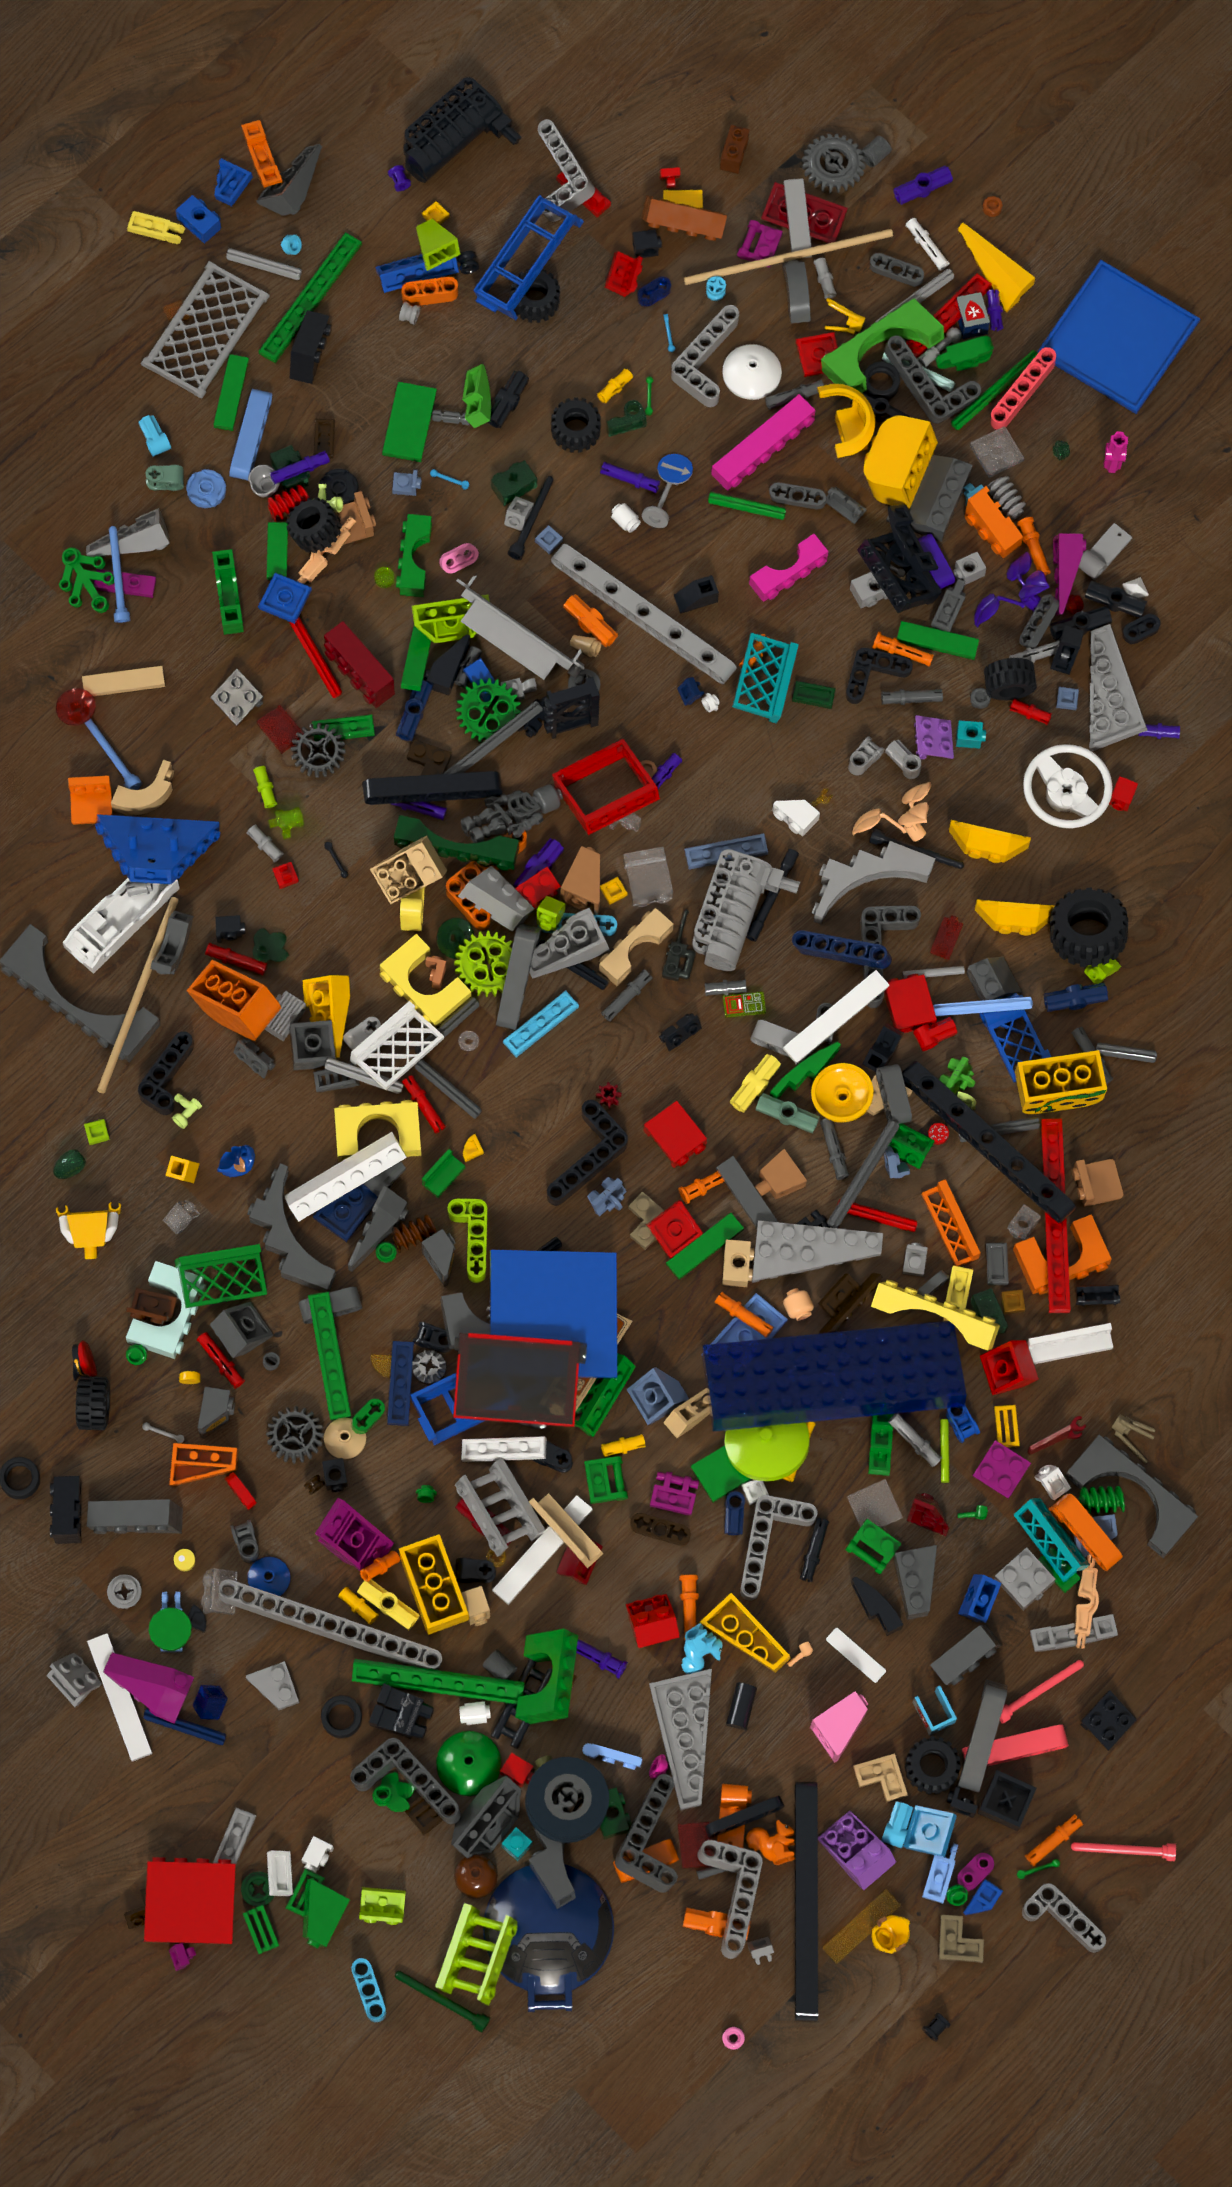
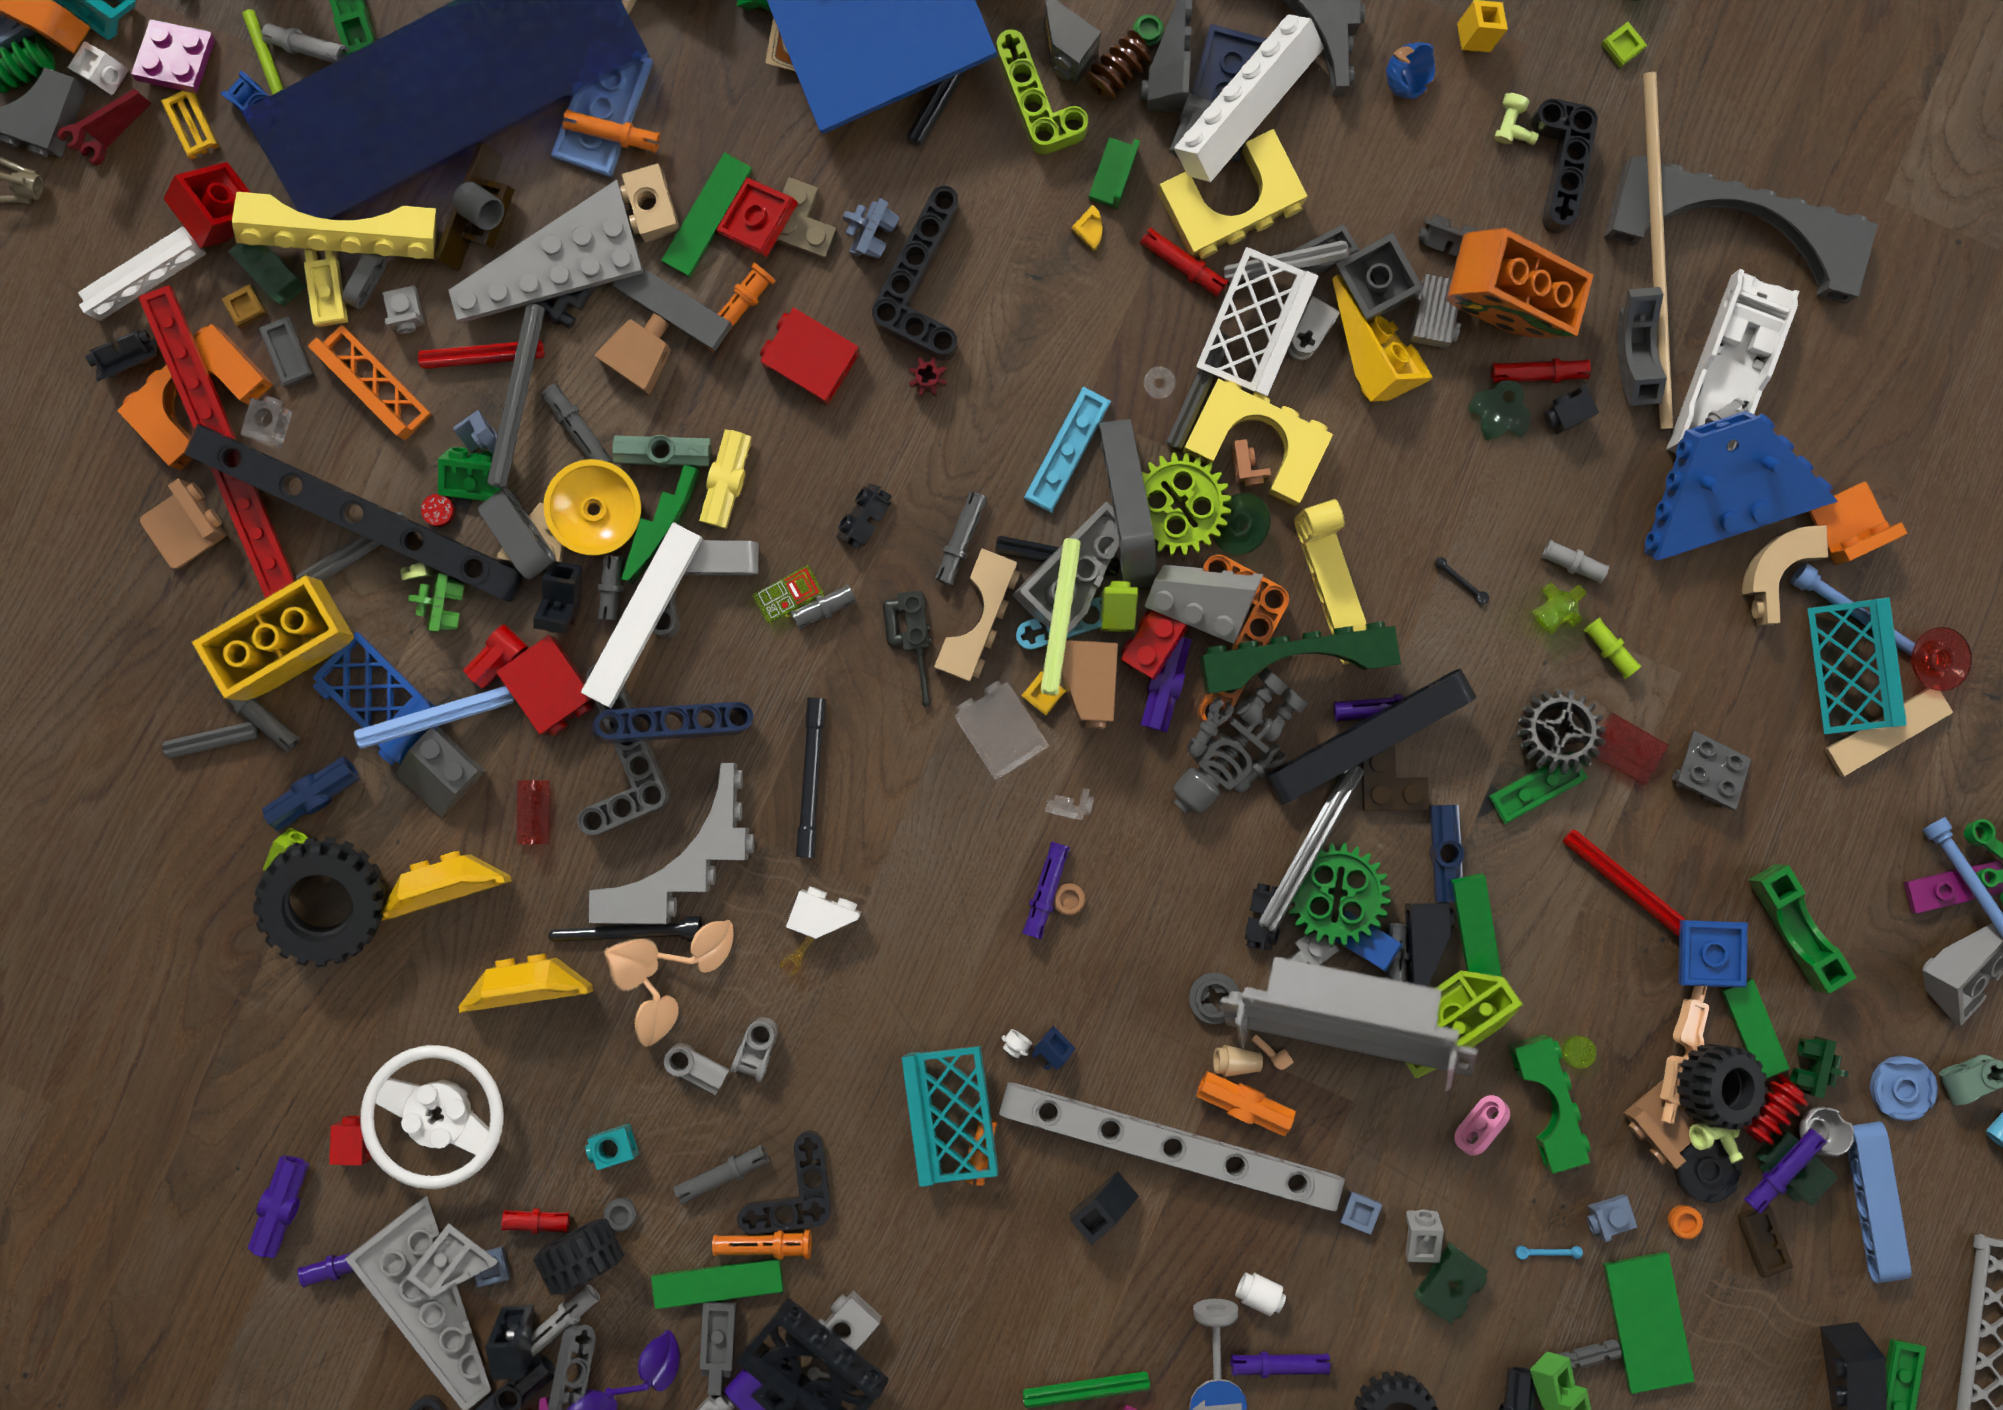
camera: 160 degrees right, 15 degrees up
green tile [214,354,249,431] -> none
red tile [272,862,299,889] -> none
dark red brick [324,621,395,708] -> none
tan slope [370,836,447,904] -> none
dark grey axle [415,1059,482,1118] -> none
black piece [507,476,554,560] -> none
black fence [544,677,600,739] -> none
red window [552,739,660,835] -> none
sand blue tile [684,834,768,870] -> none
light grey piece [692,849,800,971] -> none
dark pink arch [749,534,828,602] -> none
light nougat head [783,1288,814,1321] -> none
dark green tile [792,681,836,709] -> none
light grey bar [902,966,965,979] -> none
medium lavender hinge [914,715,954,759] -> none
none -> dark purple piece [248,1155,309,1258]
none -> light grey wing [406,1223,498,1298]
none -> dark grey piece [452,182,504,230]
none -> dark grey pin [597,555,624,620]
none -> yellowish green axle [1041,538,1081,695]
none -> light nougat hand [1252,1034,1293,1070]
none -> orange tile [1667,1205,1703,1239]
none -> dark green hips [1790,1036,1849,1099]
none -> teal fence [1807,597,1907,734]

